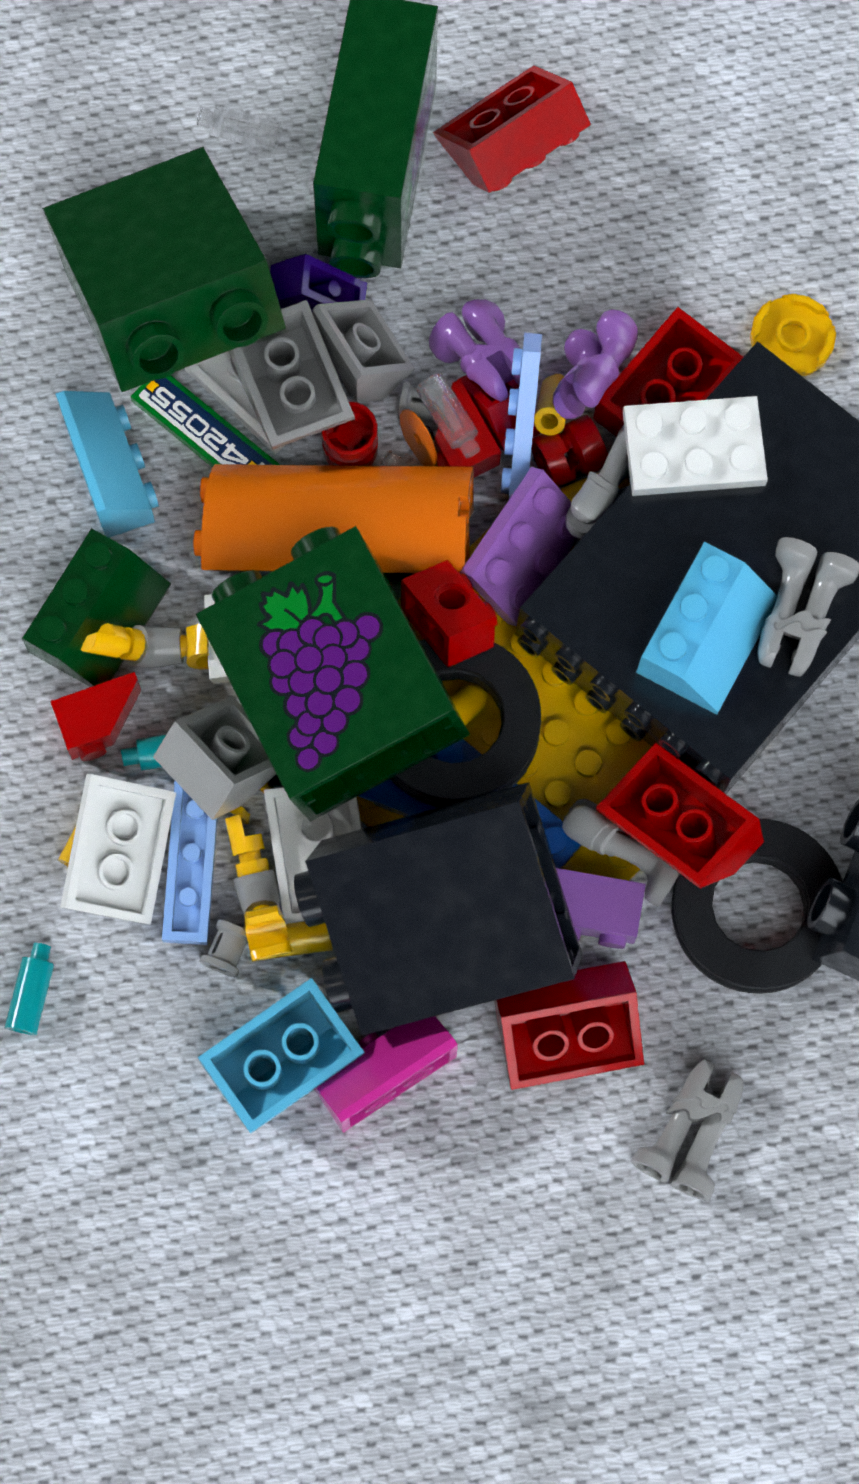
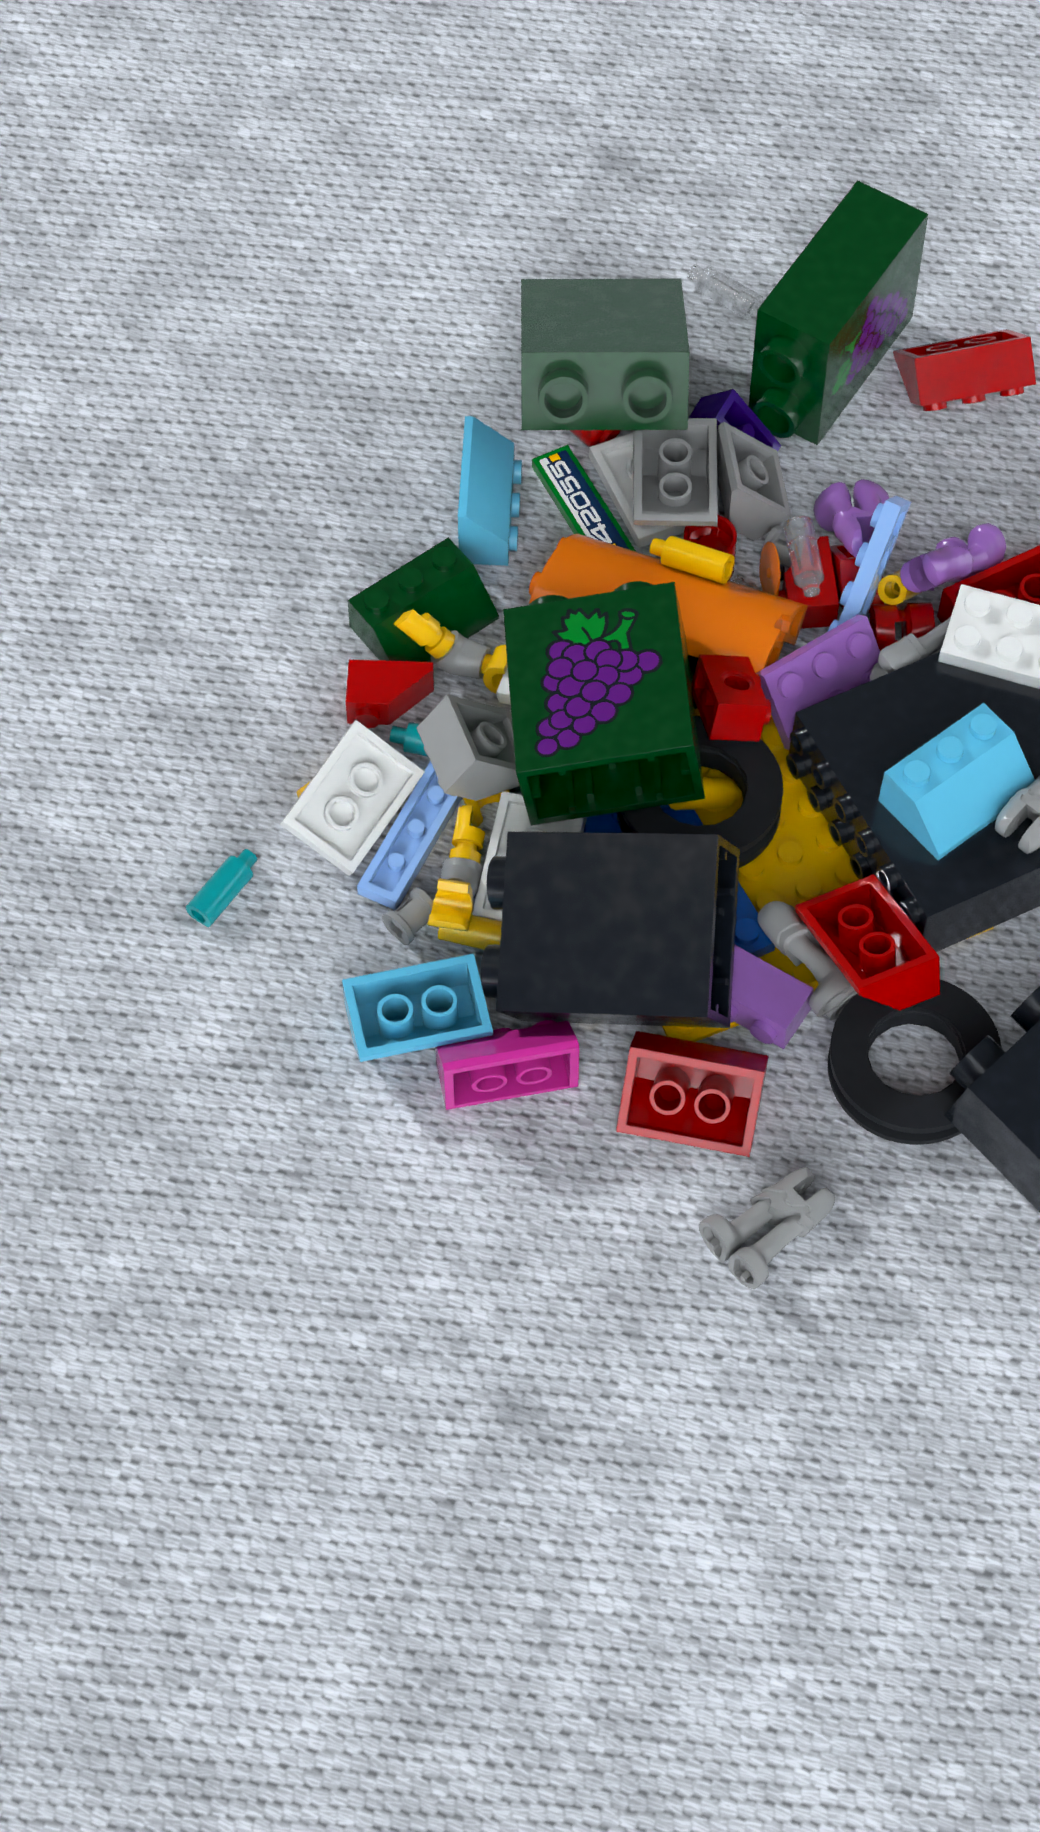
camera: 25 degrees right, 15 degrees down
none -> yellow cylinder [649,536,735,584]

